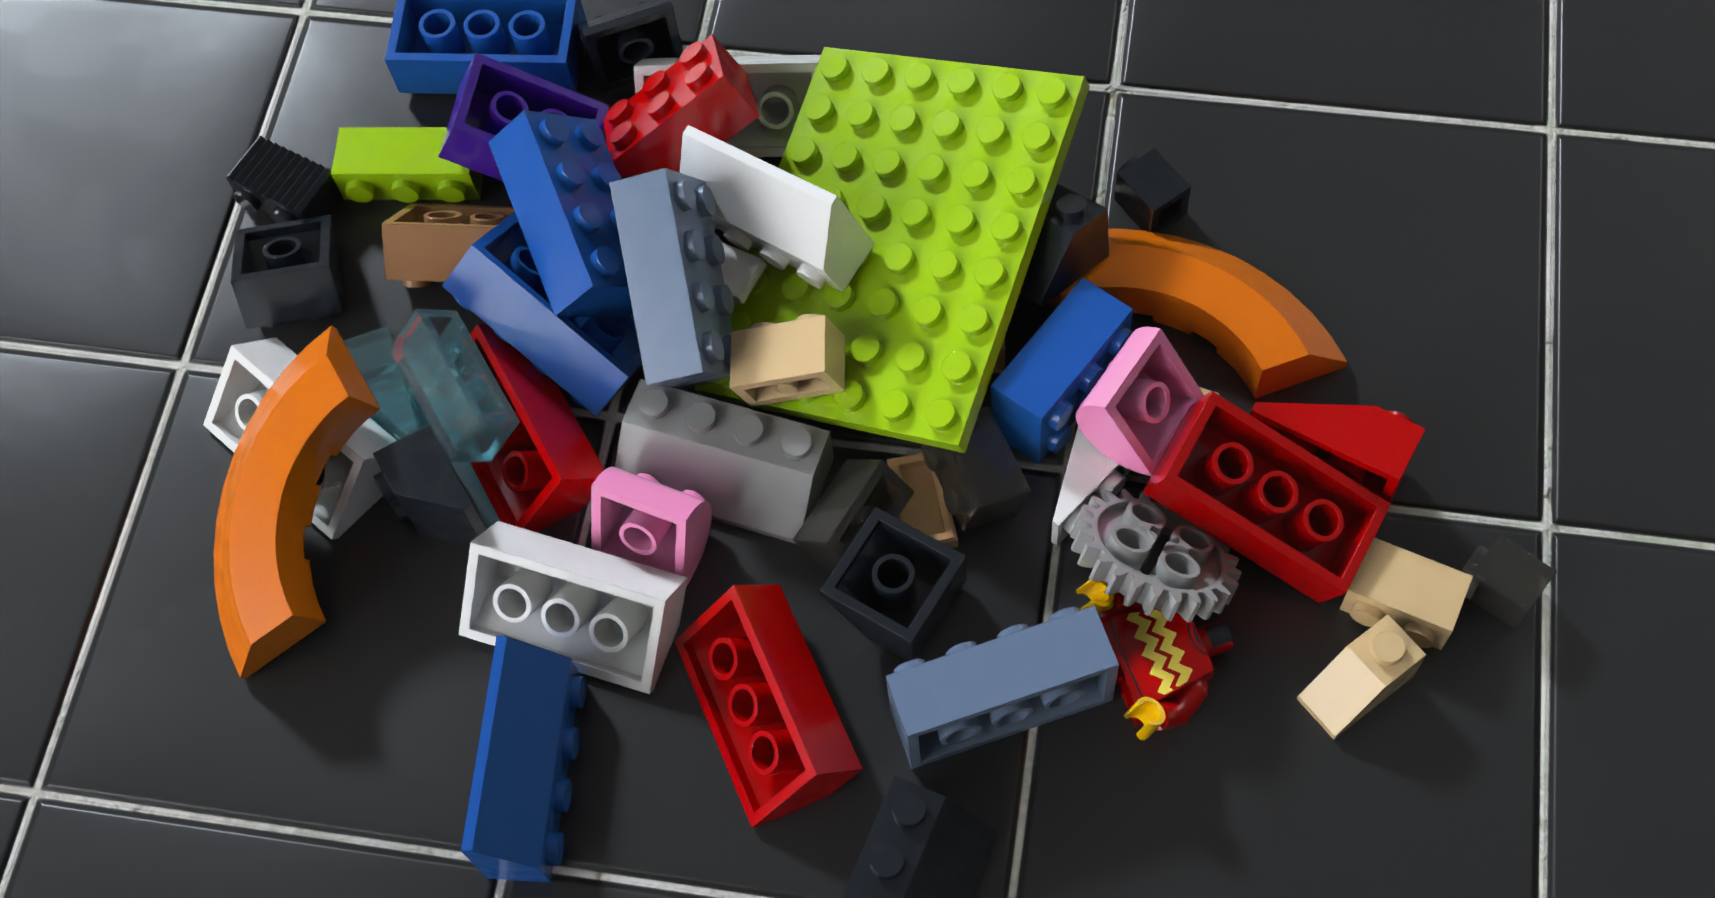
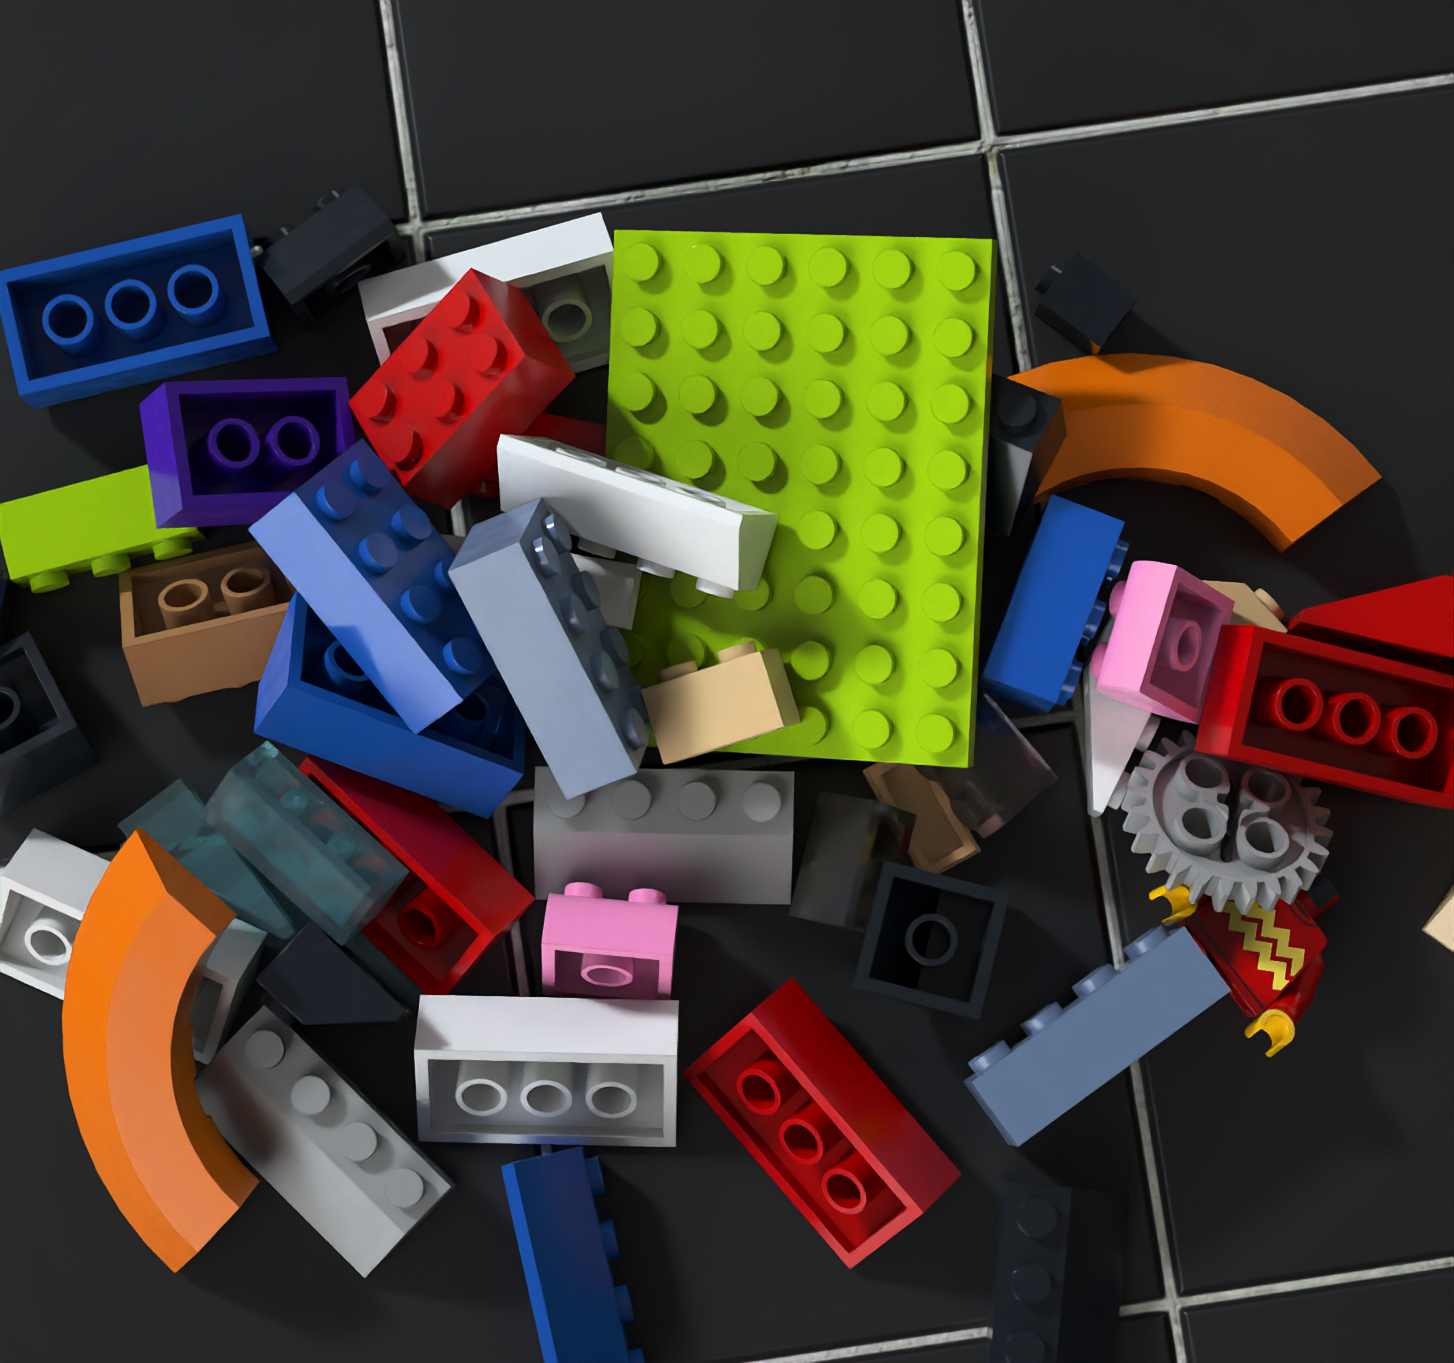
camera: 25 degrees left, 20 degrees up
none -> light grey slope [195,1005,457,1278]

